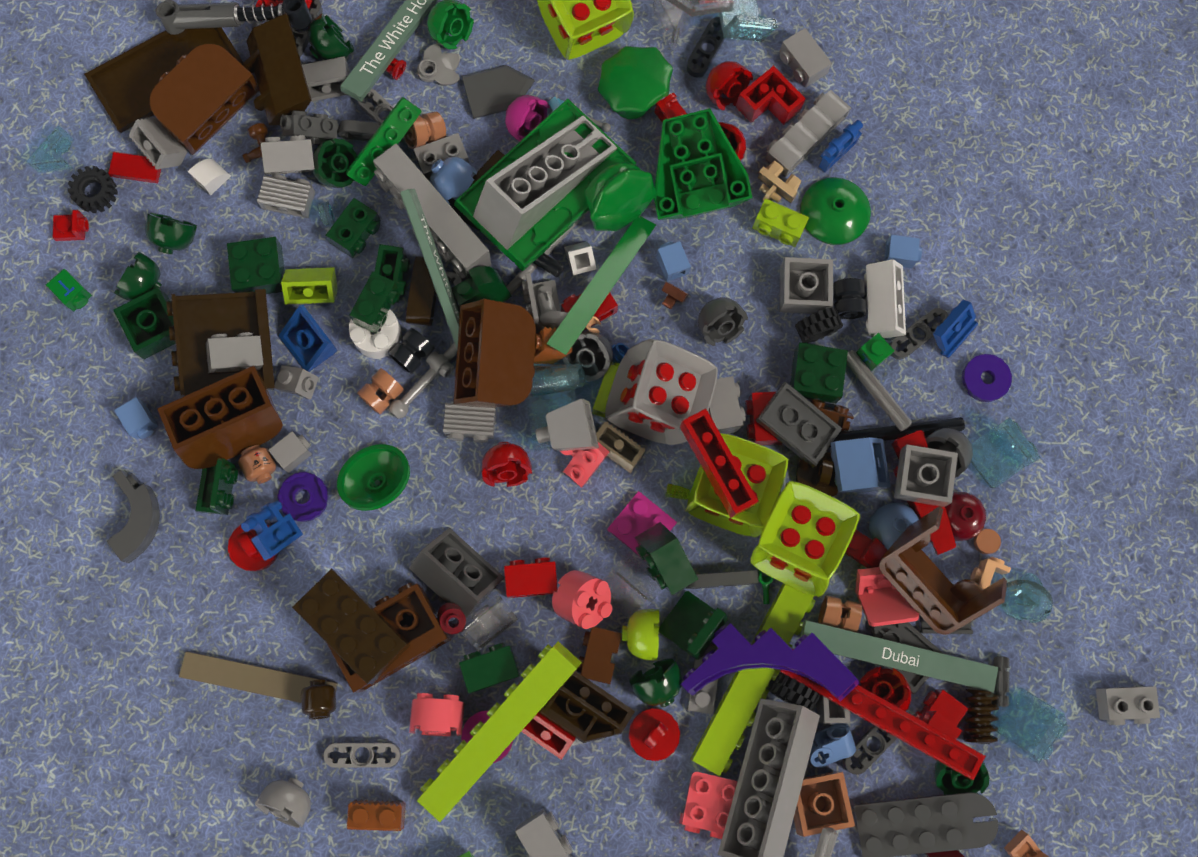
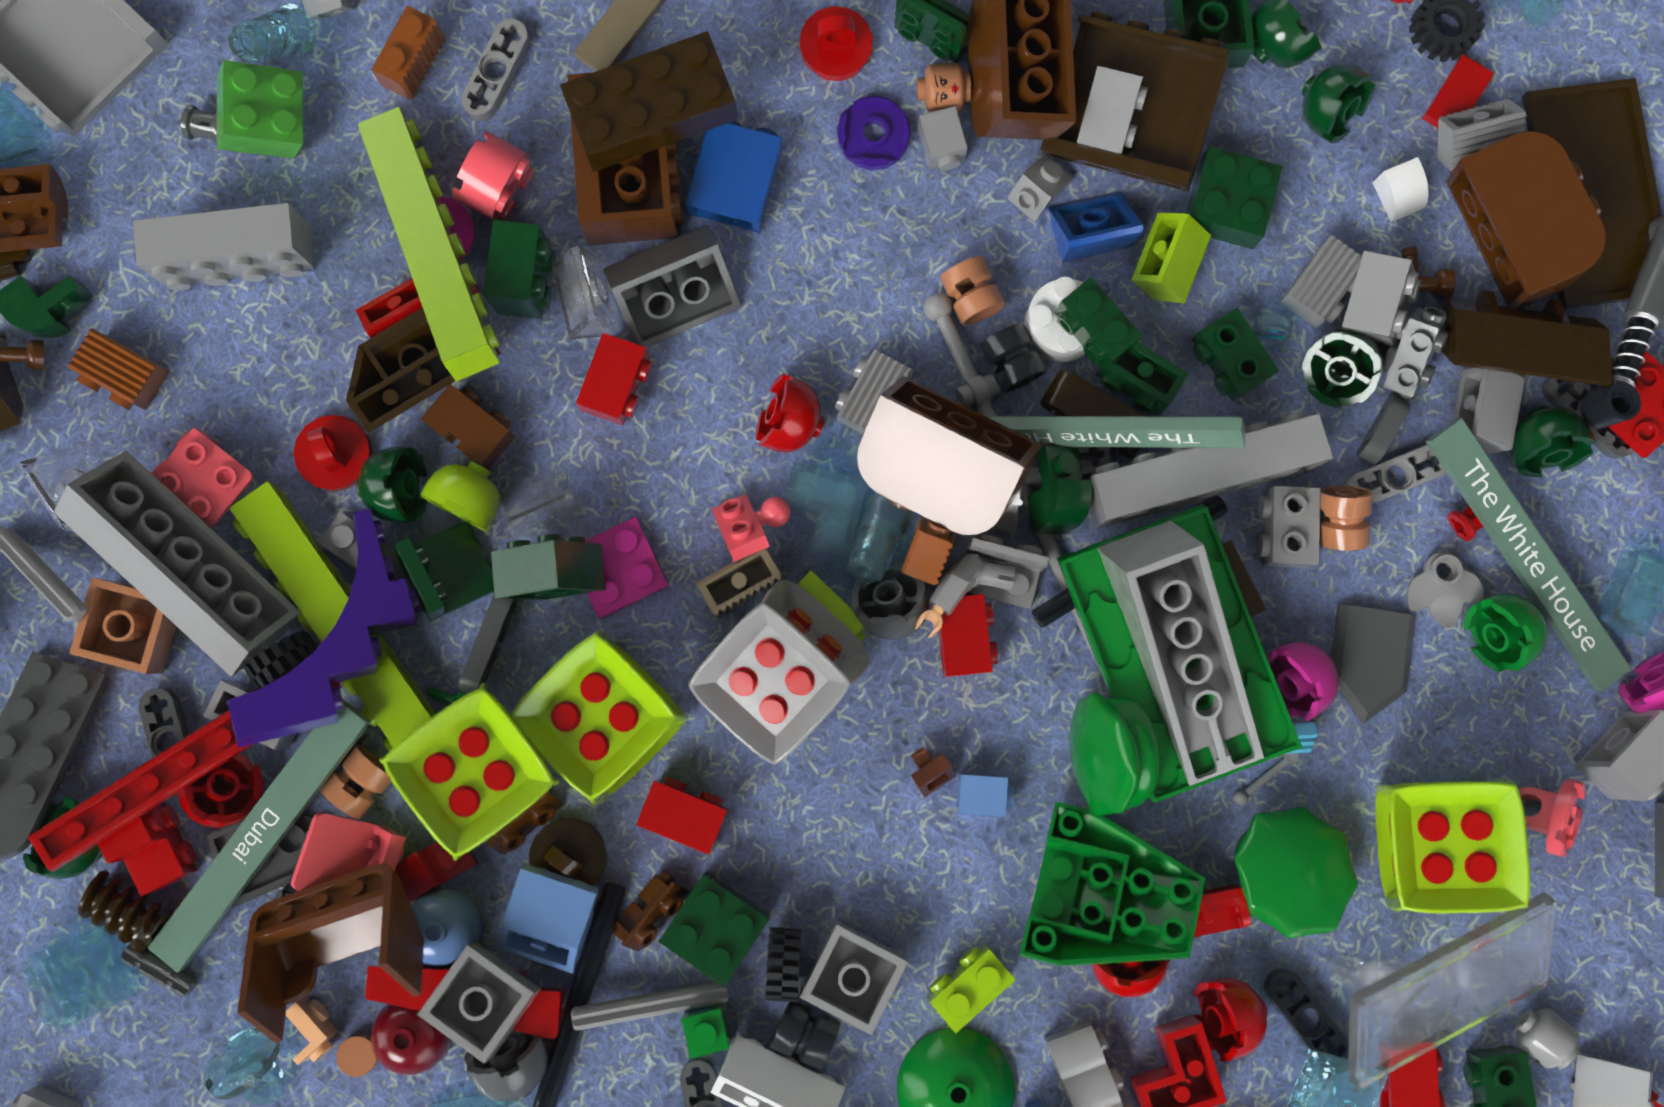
camera: 120 degrees right, 5 degrees up
blue plate [241,501,303,560] -> none
dark brown head [301,680,336,720] -> none
green dish [337,444,410,511] -> none
green bracket [346,97,422,186] -> none
medium blue cylinder [429,157,477,205] -> none
dark red brick [437,603,466,634] -> none
light grey torso [535,399,599,451] -> none
green sticker [546,216,656,355] -> none
coral brick [552,570,612,629] -> none
white brick [564,241,597,275] -> none
blue plate [612,343,629,363] -> none
clear neon green tile [665,484,690,500] -> none
red brick [680,408,759,518] -> none
dark grey cylinder [698,297,748,346] -> none
light grey brick [708,376,746,434] -> none
dark grey tile [755,382,842,468] -> none
tan hips [758,161,801,203] -> none
medium blue piece [809,723,856,768] -> none
none -> blue brick [685,121,783,233]

